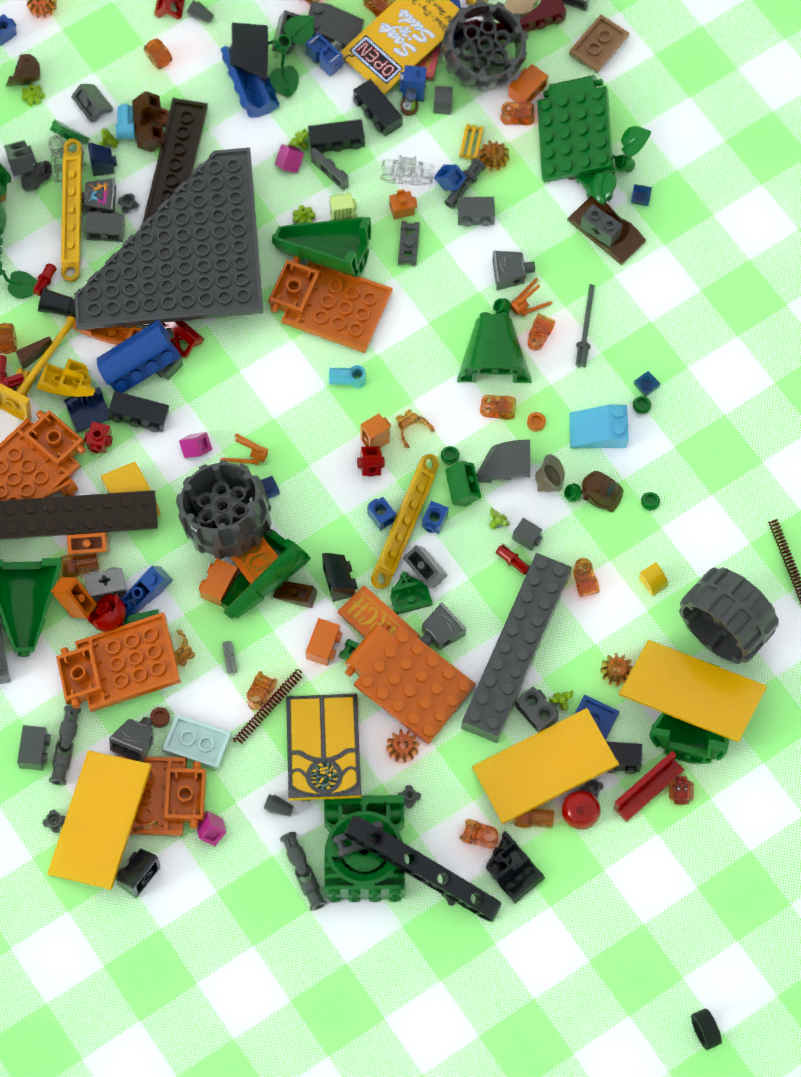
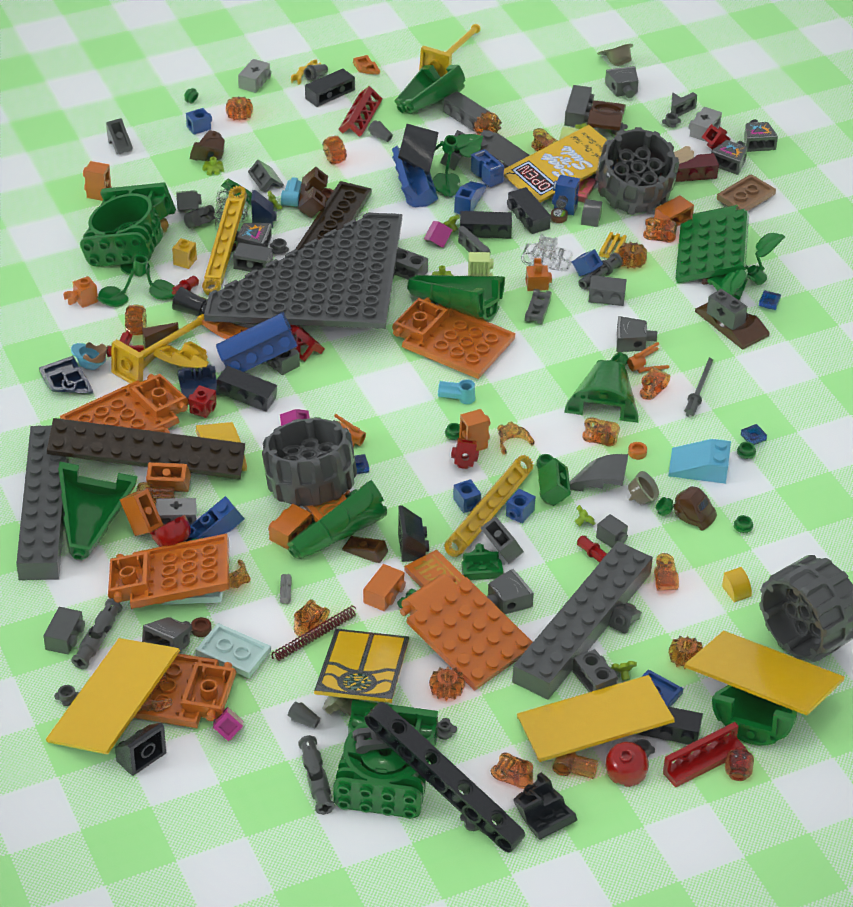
camera: 10 degrees right, 25 degrees down
none -> yellow brick [172,238,197,269]
none -> dark grey brick [394,247,428,280]
none -> green plate [445,423,460,440]
none -> blue slope [454,181,487,214]
none -> dark grey bracket [609,603,642,634]

